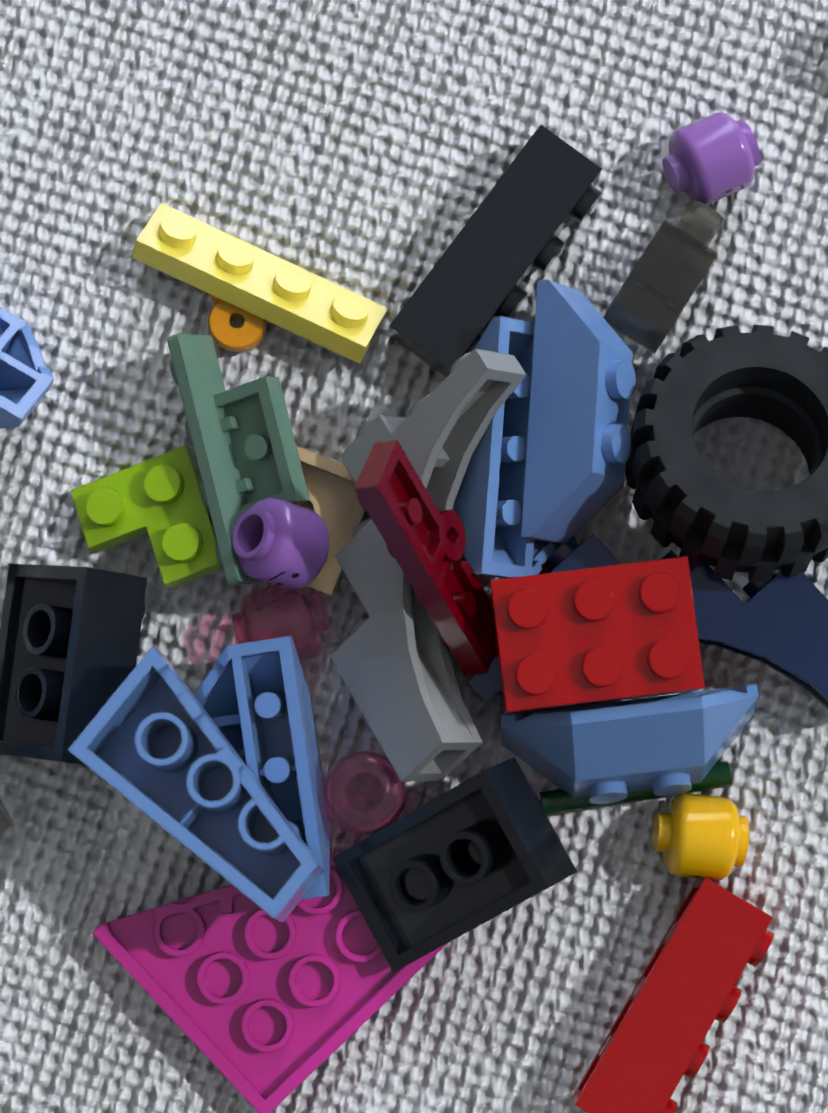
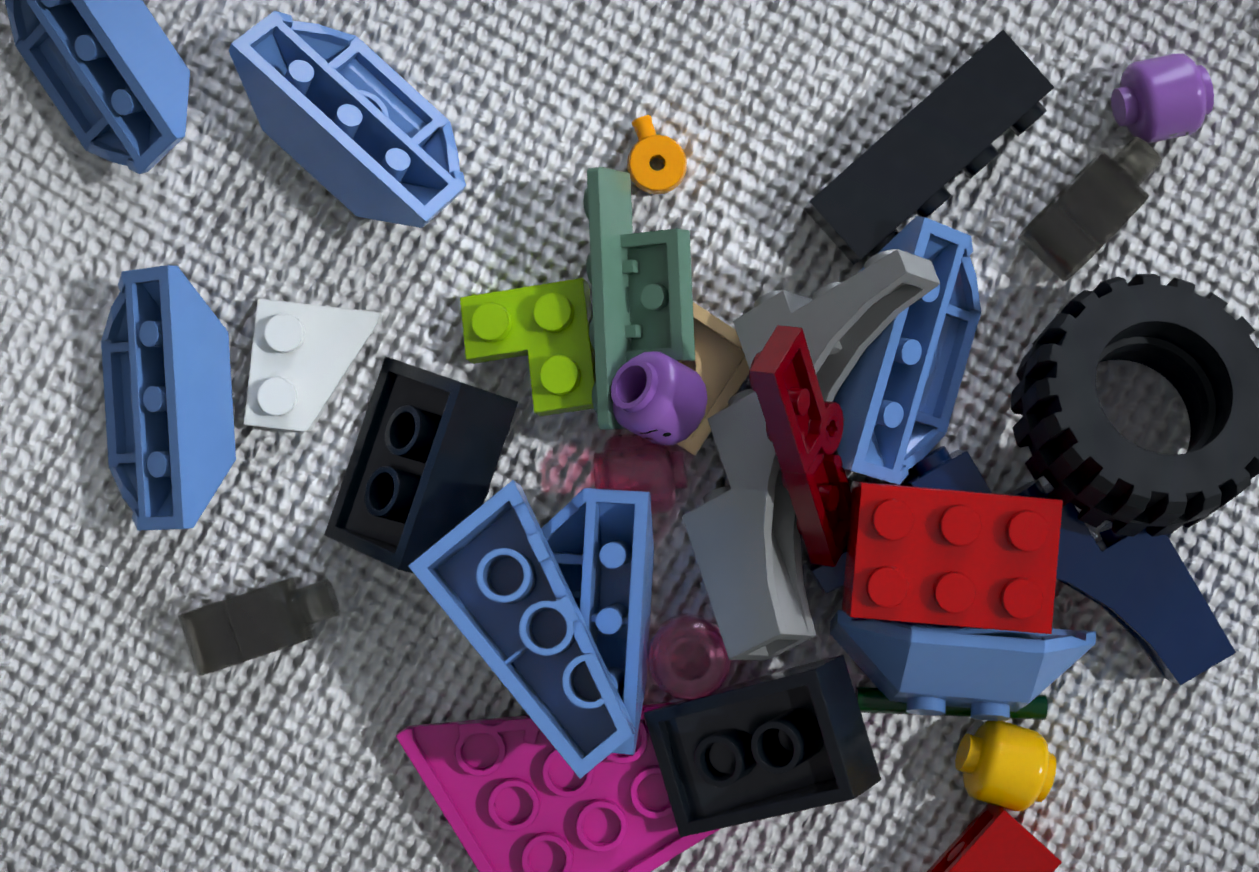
camera: 15 degrees right, 5 degrees up
light yellow plate [131,203,388,364] -> none
medium blue wedge [521,280,636,544] -> none

